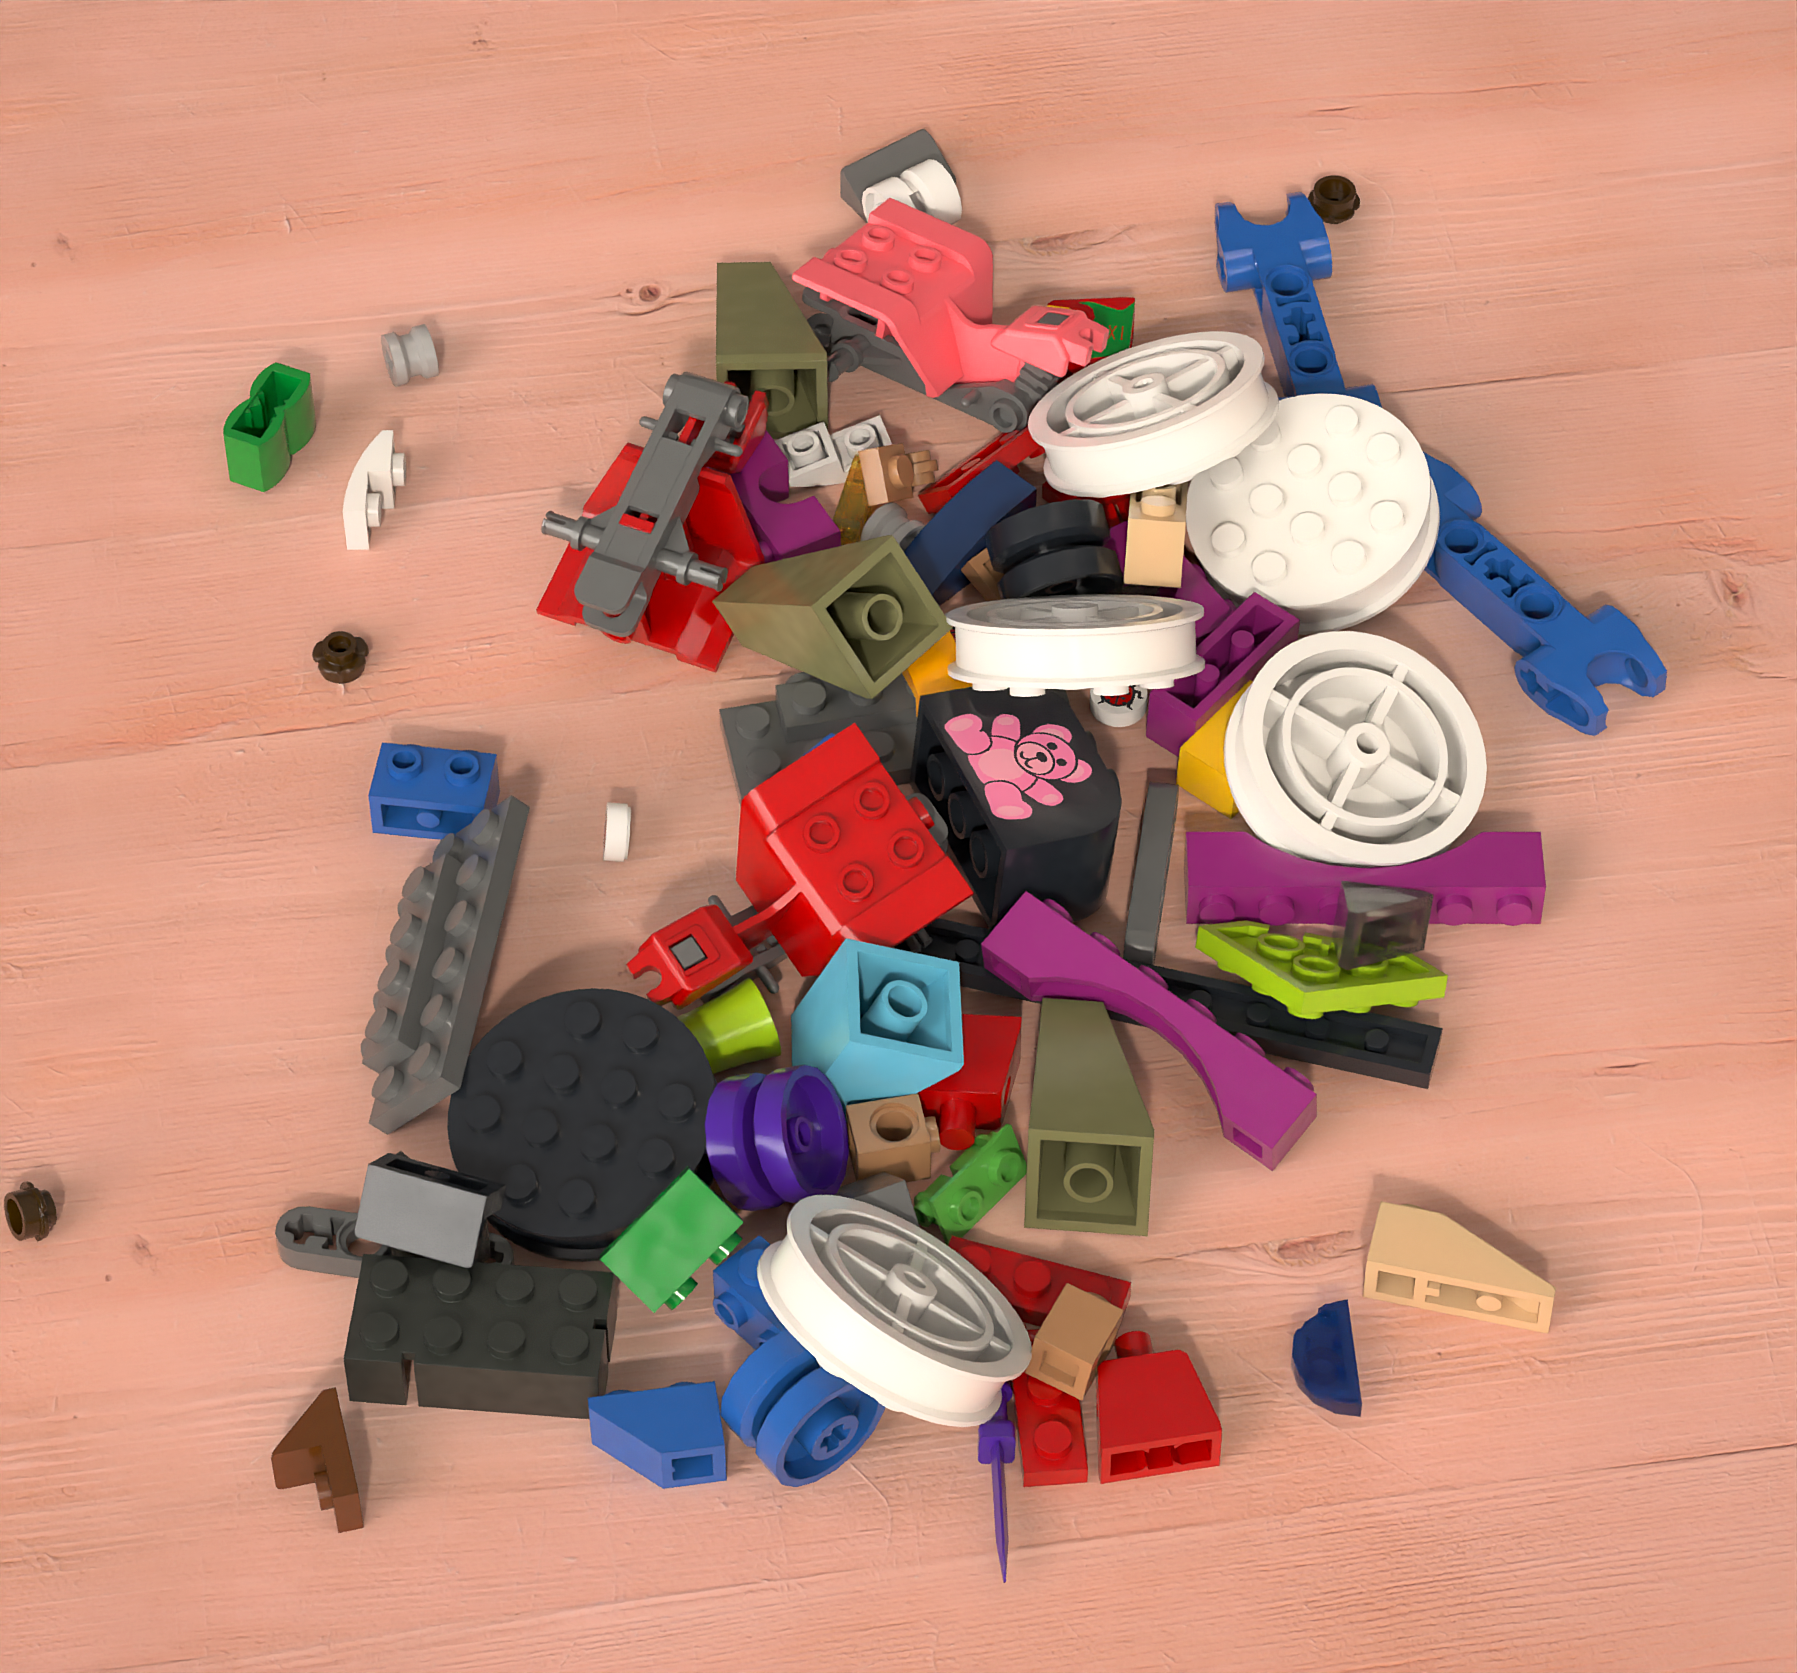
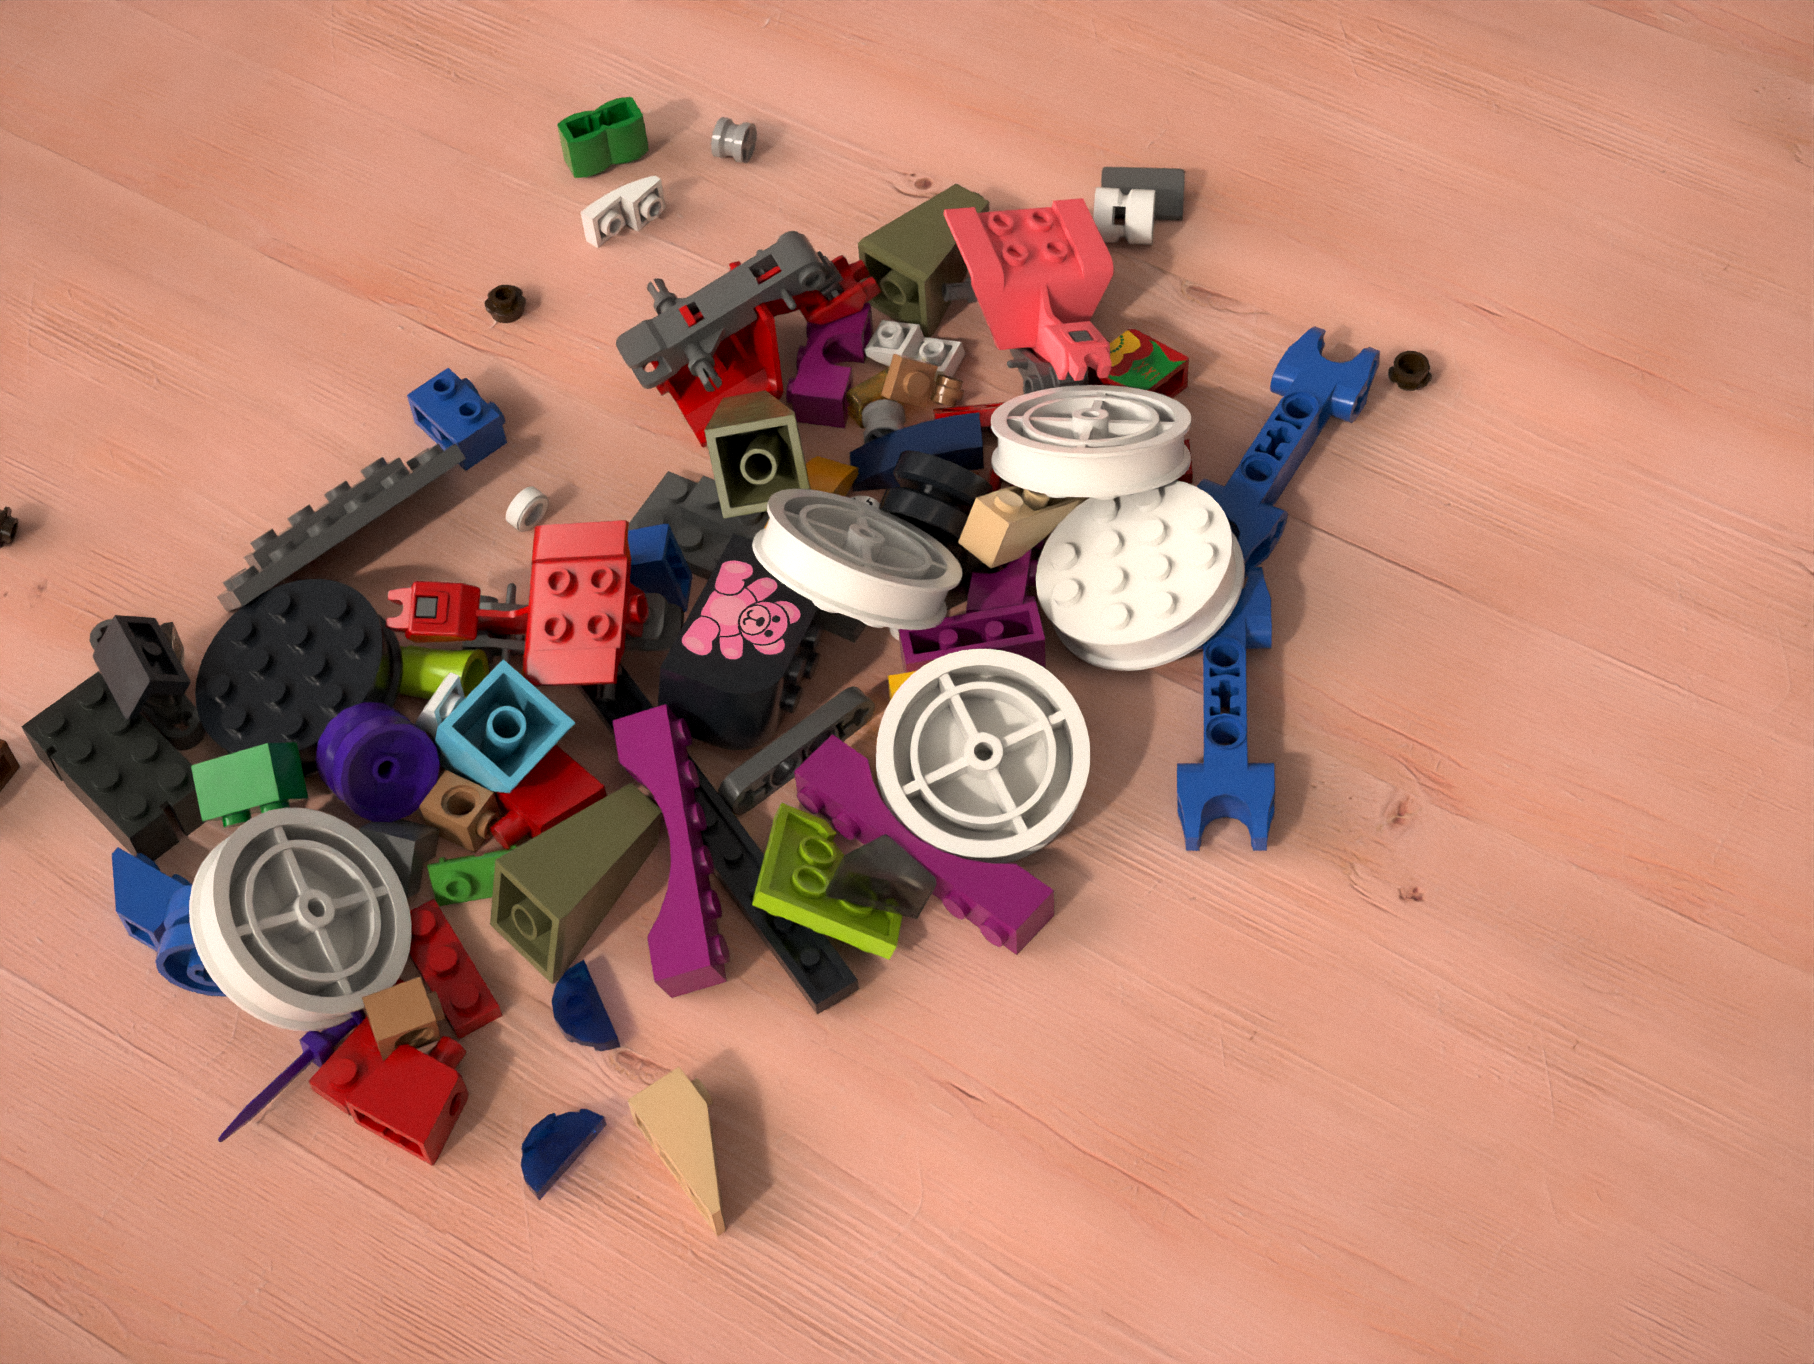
camera: 45 degrees right, 5 degrees up
none -> white slope [416,673,465,743]
none -> clear blue plate [551,960,621,1052]

